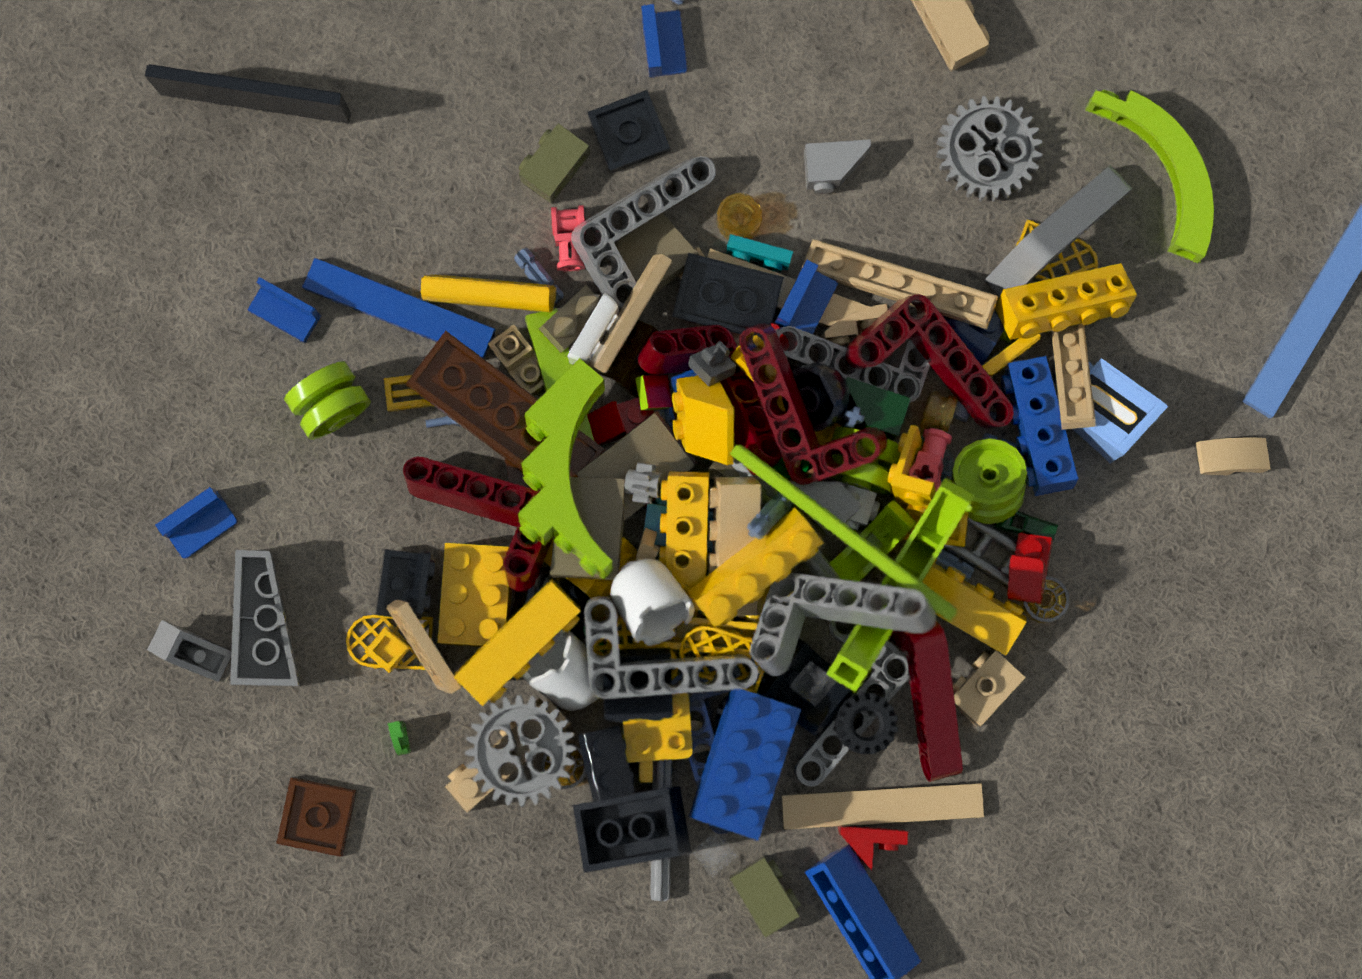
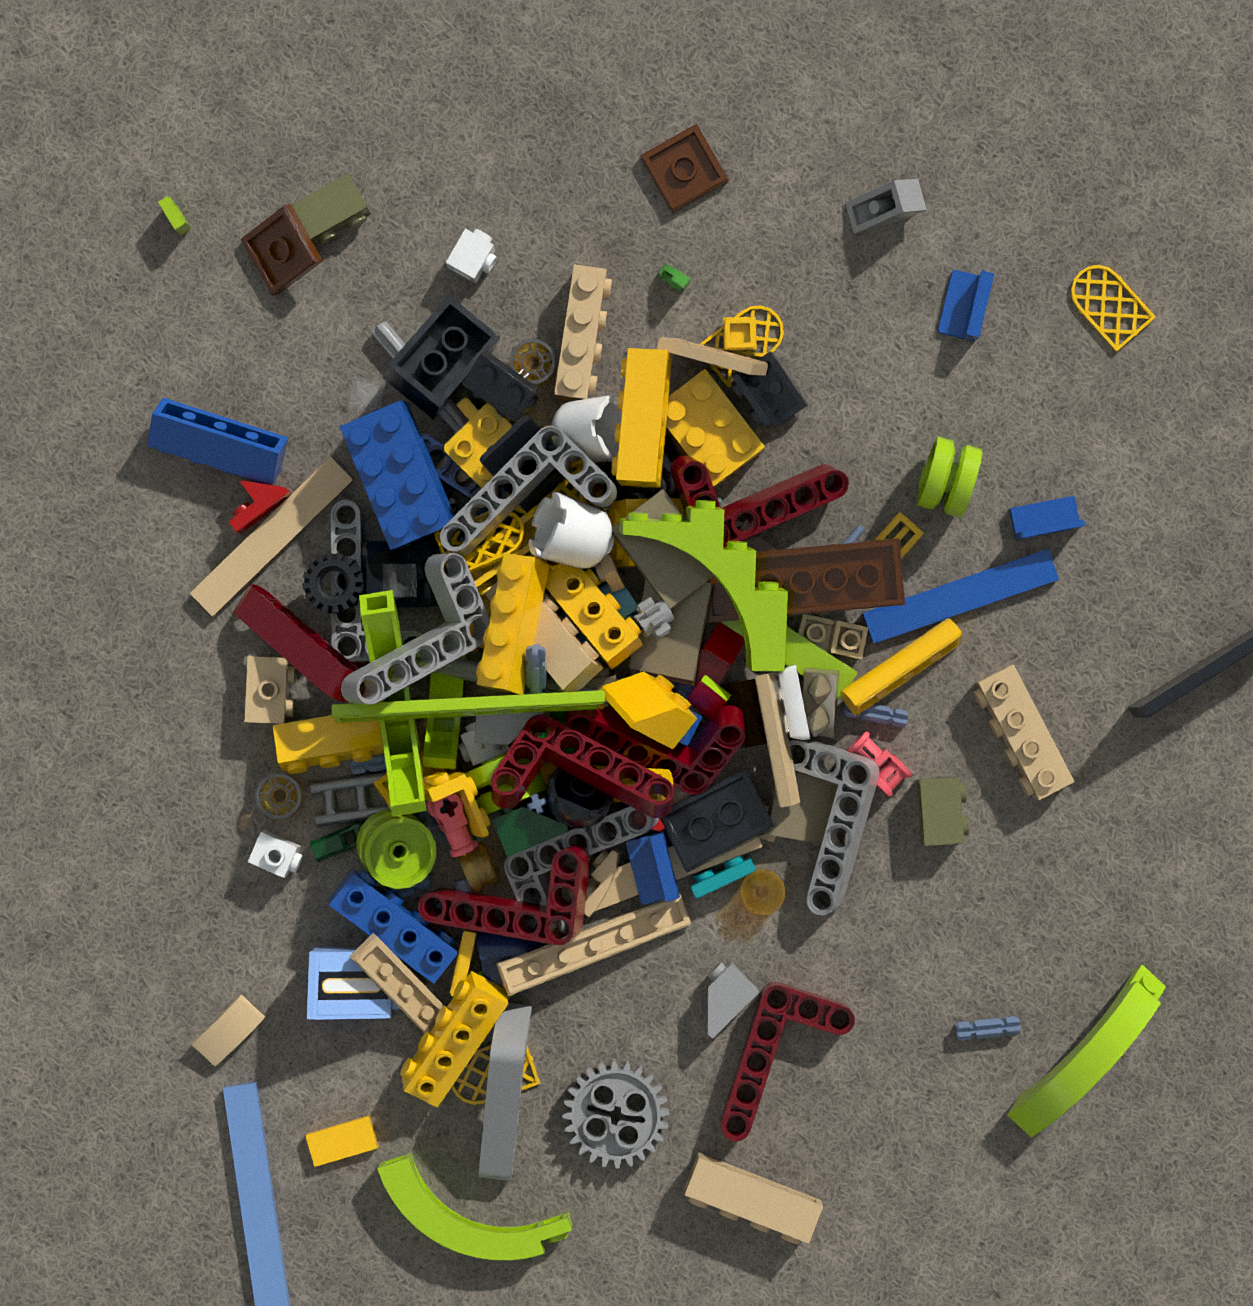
camera: 145 degrees right, 5 degrees up
light grey wedge [230,550,300,686] -> none
light grey gear [465,695,577,807] -> none
black tile [587,90,670,174] -> none
blue panel [641,4,687,77] -> none
dark grey tile [688,341,737,387] -> none
olive brick [729,856,801,938] -> none
red slope [1007,533,1053,604] -> none
none -> white brick [248,830,303,878]
none -> yellow tile [305,1115,379,1167]
none -> white brick [446,229,497,284]
none -> dark red beam [720,982,855,1142]
none -> tan brick [973,664,1075,800]
none -> yellow window [1071,265,1156,352]

